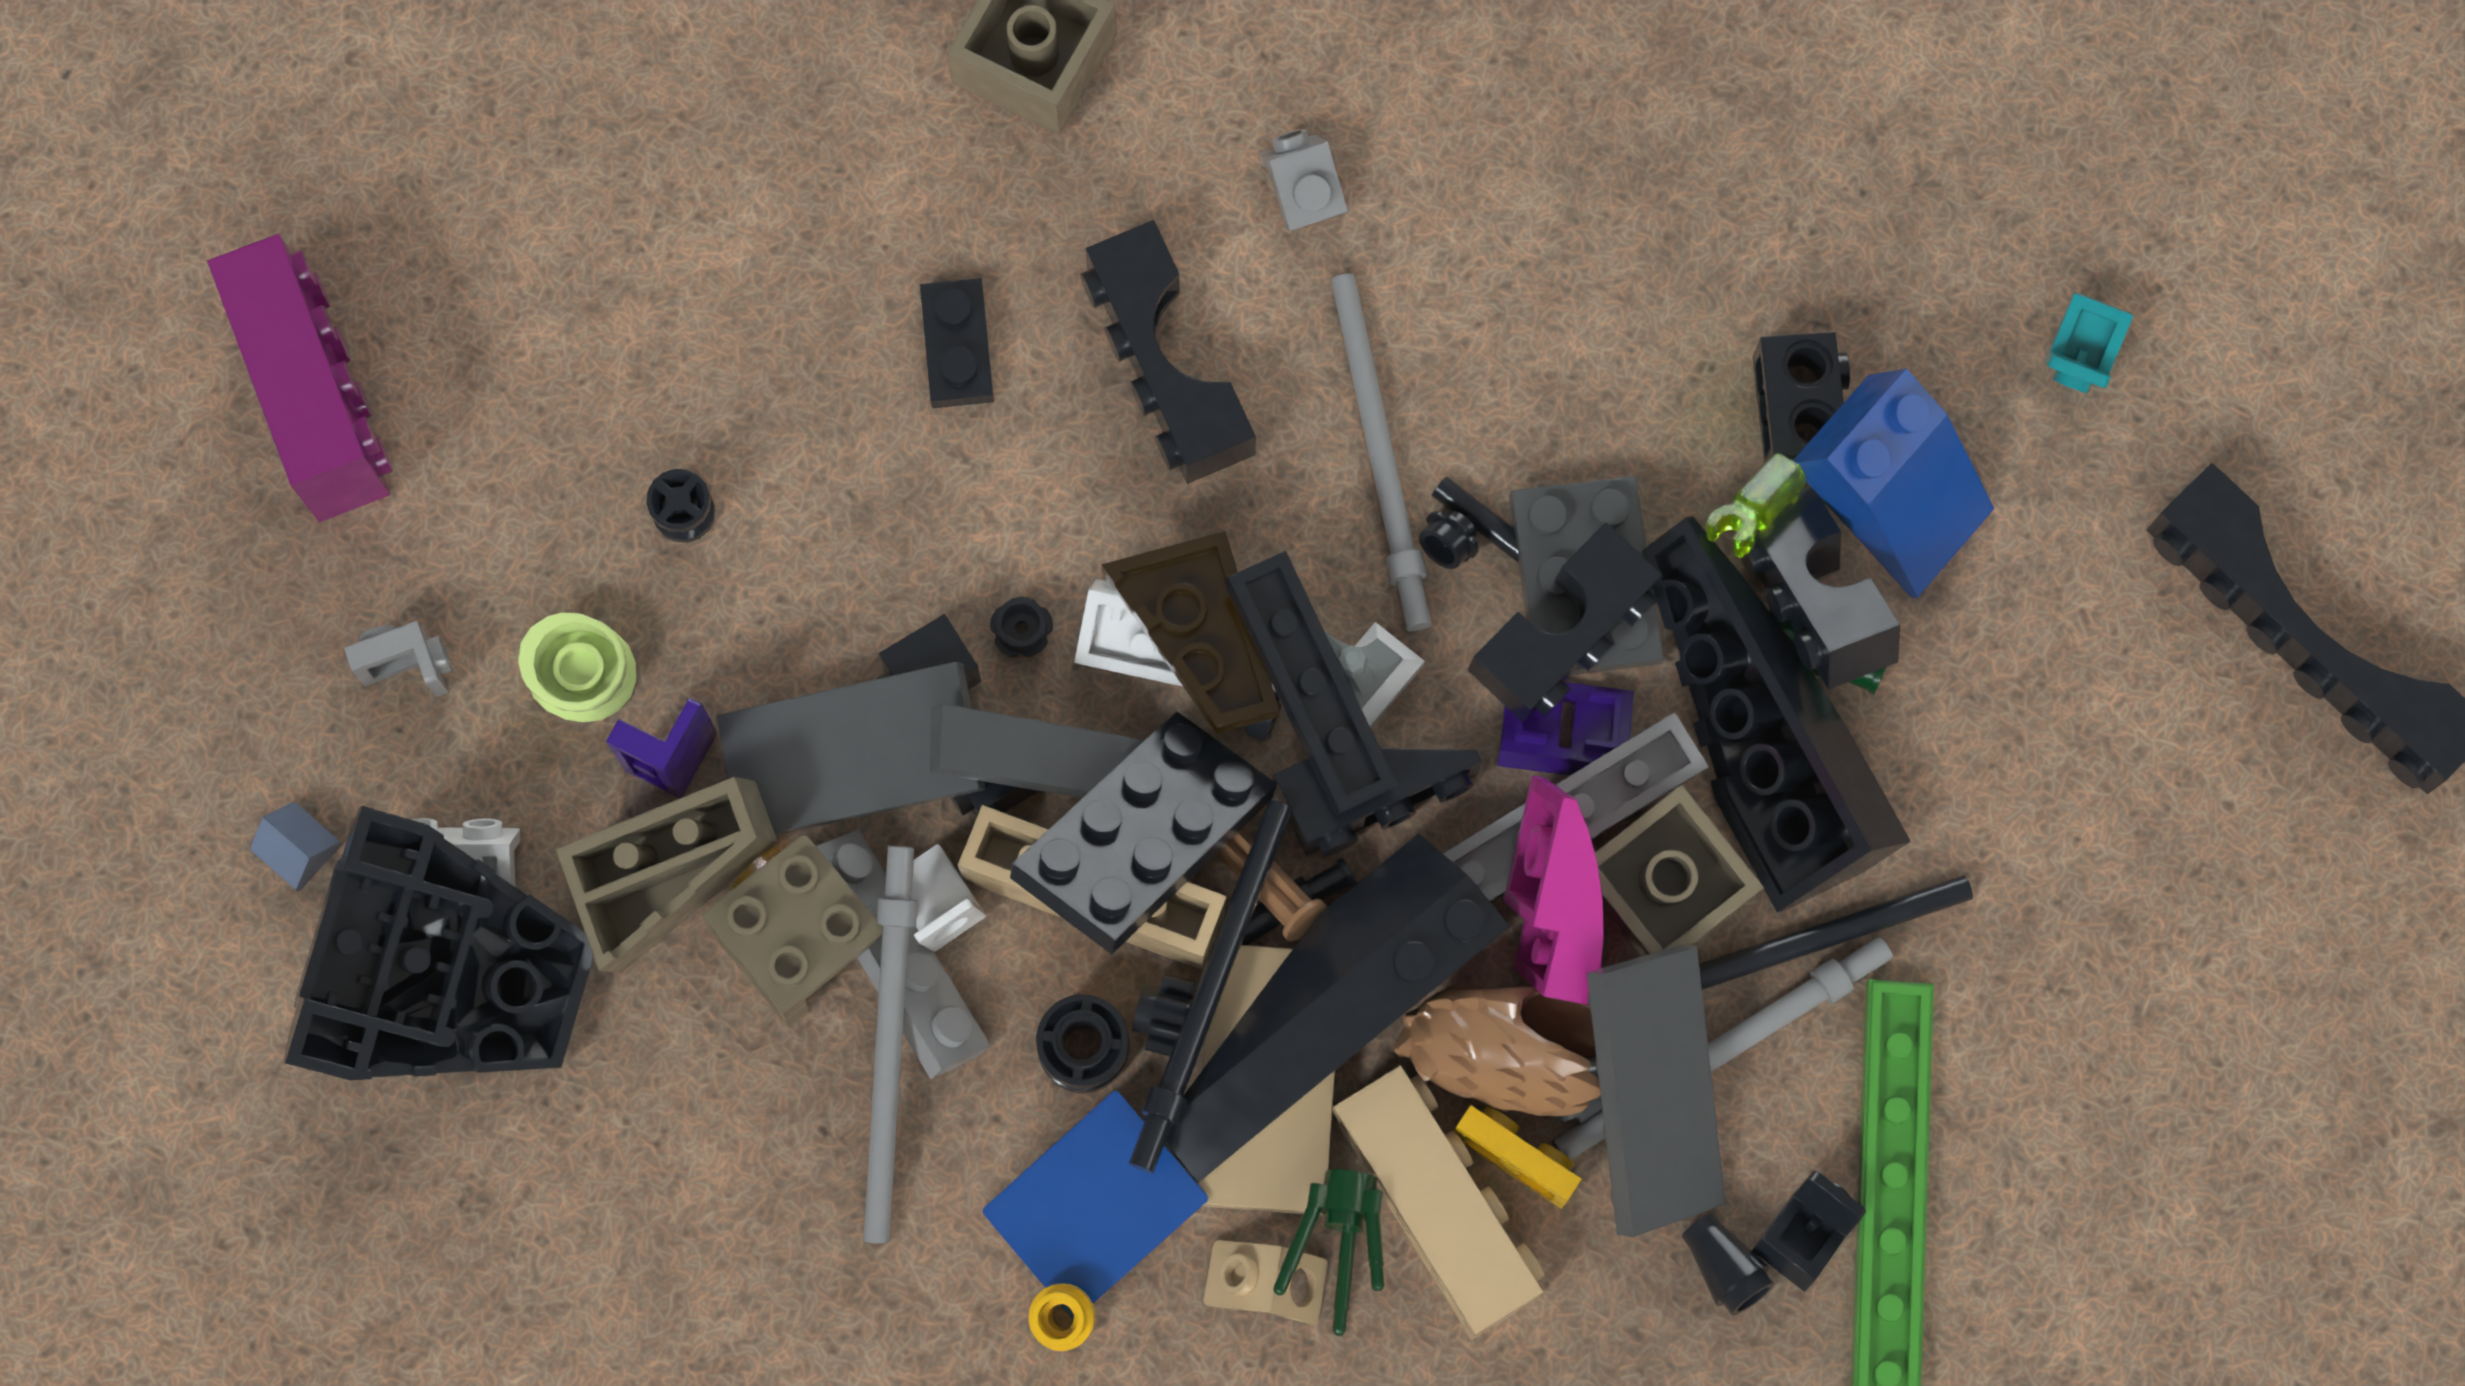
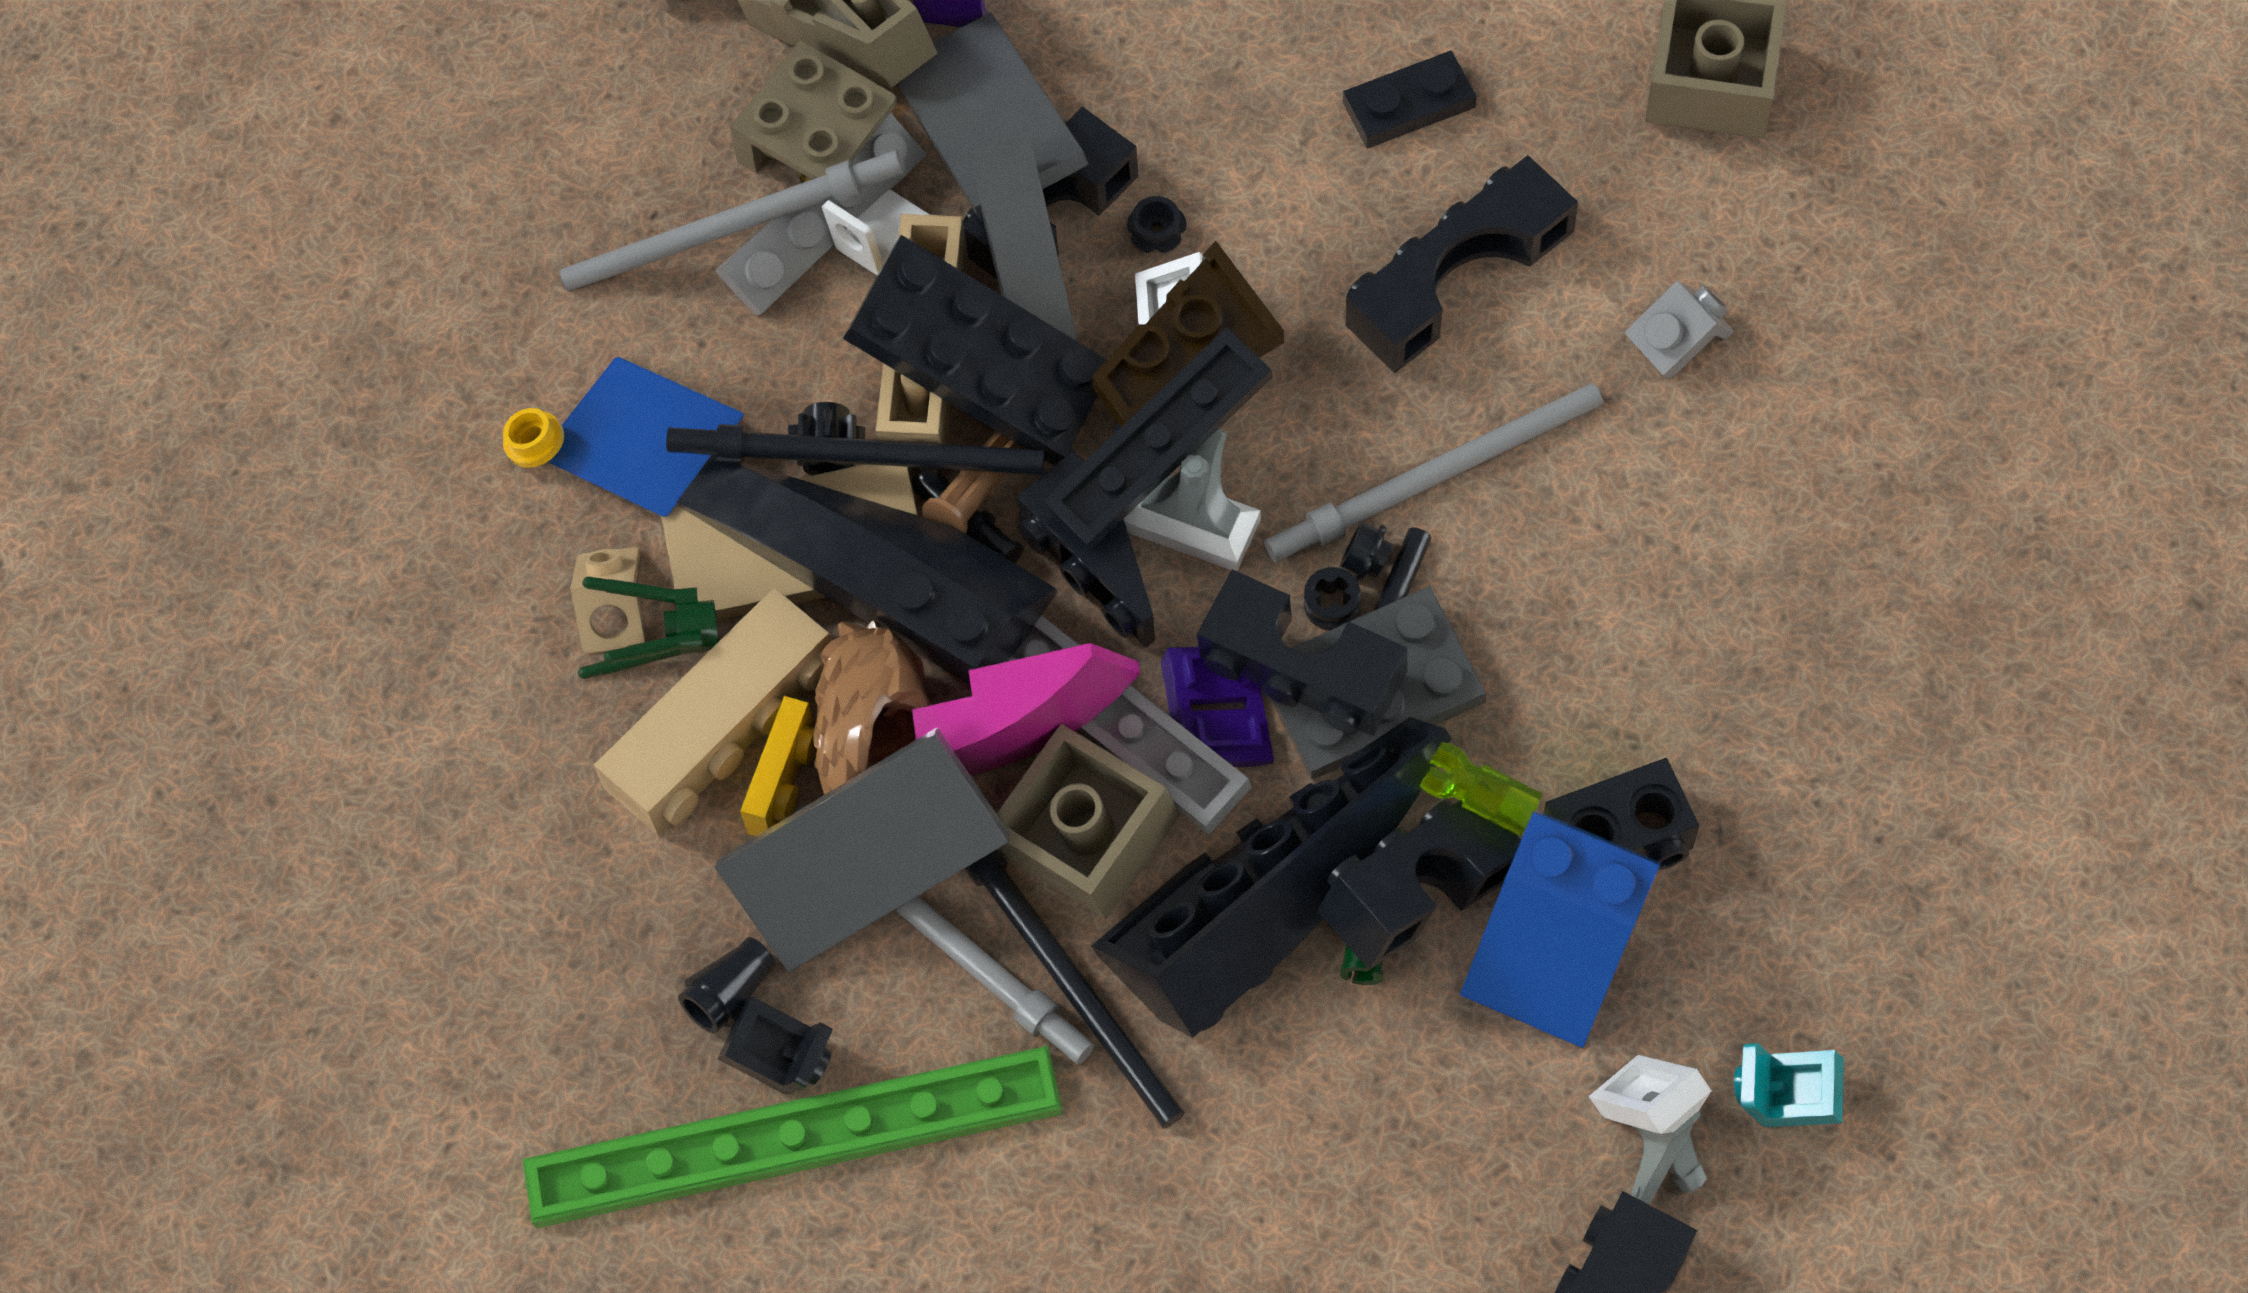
camera: 80 degrees right, 10 degrees down
black wheel [1036,994,1129,1094] -> none
none -> black bush [1304,567,1361,630]
none -> white piece [1588,1055,1712,1204]

